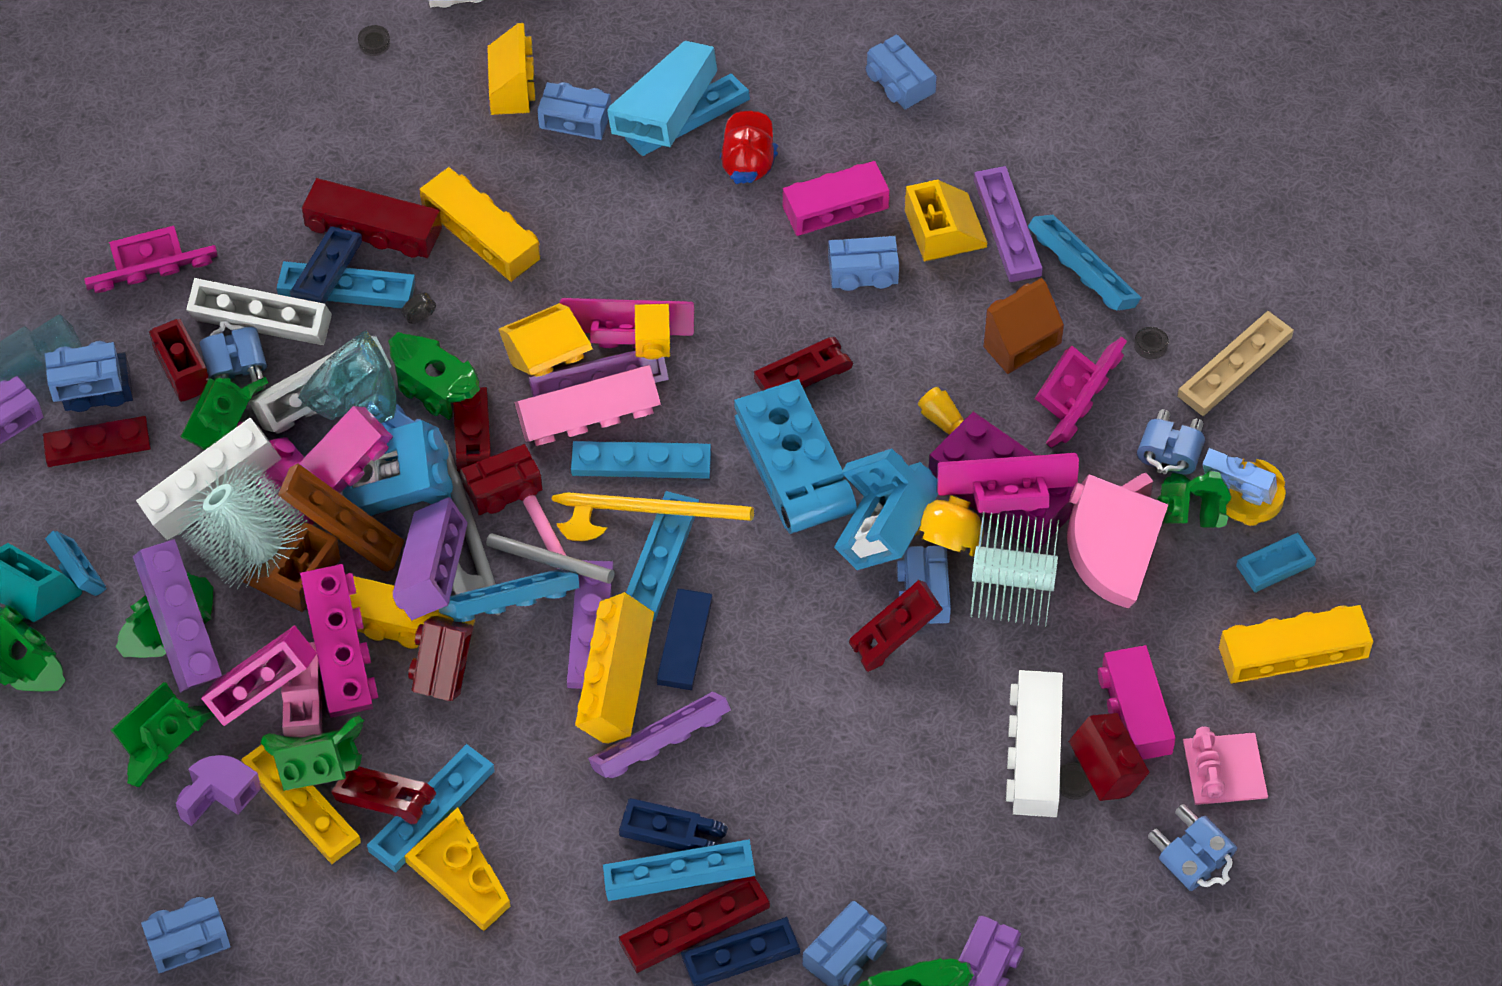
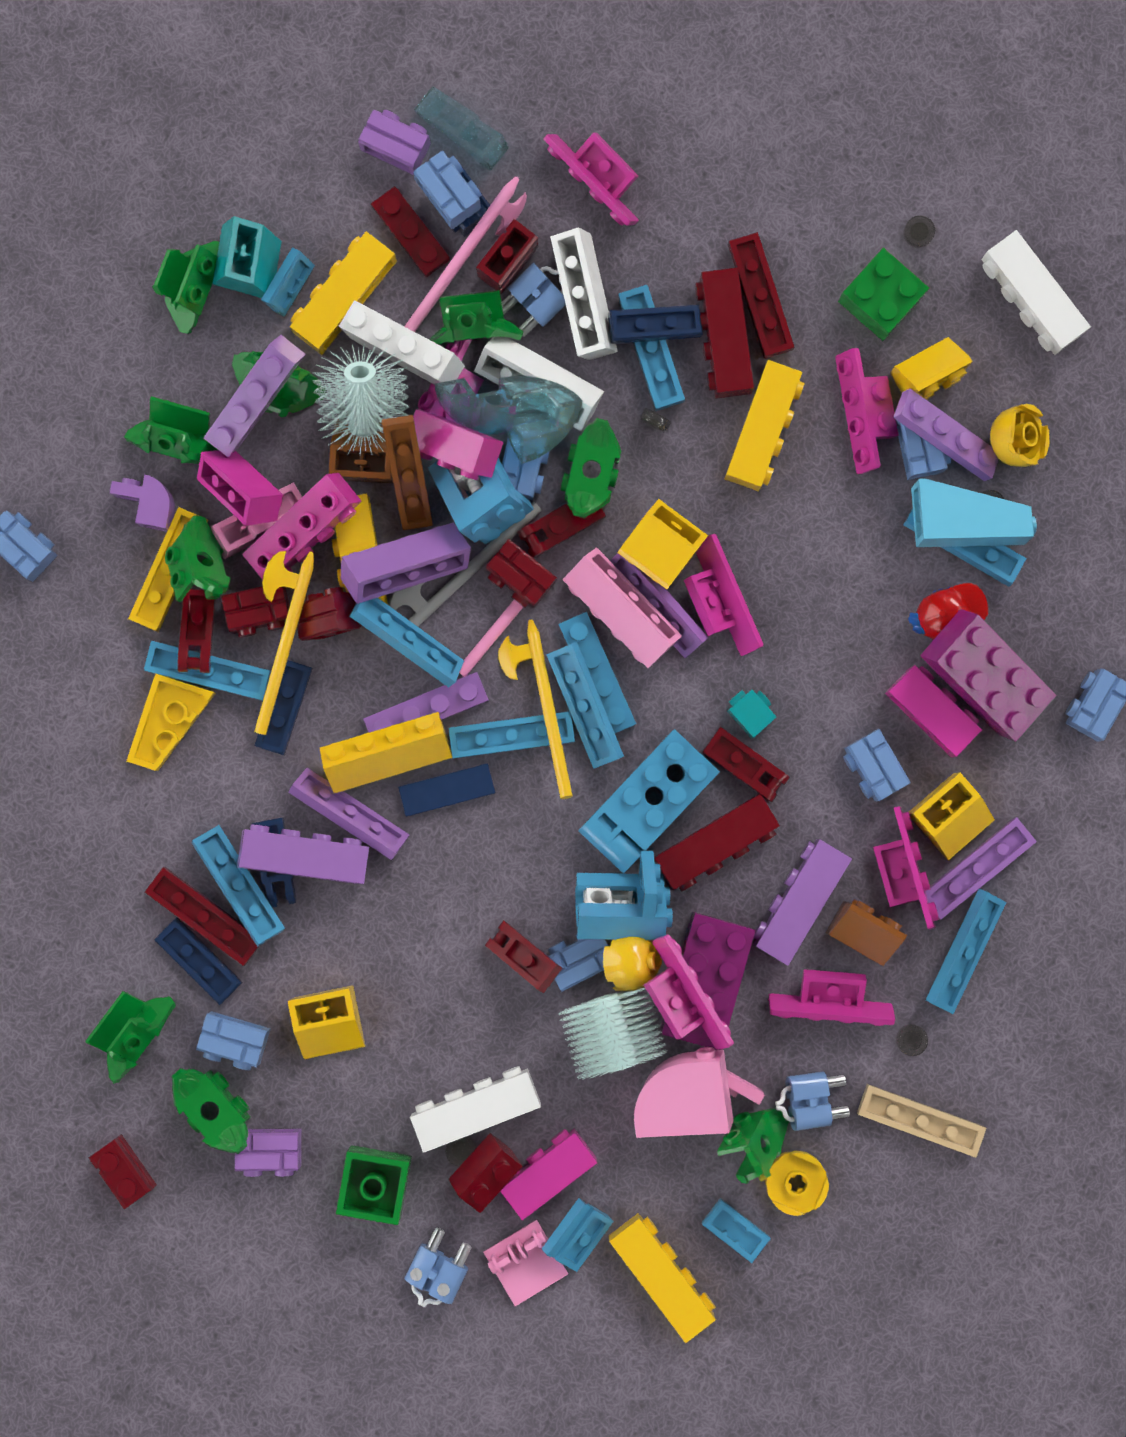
camera: 65 degrees right, 30 degrees up
light grey bar [486,533,615,584] -> none
yellow brick [635,304,670,360] -> none
yellow cone [918,387,964,435] -> none
light blue brick [1203,448,1278,506] -> none
none -> dark red brick [221,586,290,638]
none -> medium lavender brick [237,825,369,884]
none -> yellow piece [254,551,314,735]
none -> dark blue tile [254,660,313,756]
none -> yellow slope [288,985,365,1059]
none -> yellow brick [290,231,397,355]
none -> green brick [336,1145,412,1225]
none -> bright pink piece [404,177,527,332]
none -> clear light blue brick [435,378,516,435]
none -> dark azure plate [542,1198,614,1272]
none -> dark azure plate [546,642,624,769]
none -> dark red brick [654,794,780,892]
none -> teal brick [727,689,777,739]
none -> dark red plate [728,232,795,359]
none -> medium lavender brick [753,839,852,966]
none -> dark pink bracket [835,348,899,474]
none -> green brick [838,247,929,341]
none -> dark pink bracket [873,806,939,930]
none -> medium lavender plate [893,389,999,481]
none -> magenta brick [920,609,1056,742]
none -> yellow cylinder [990,404,1050,467]

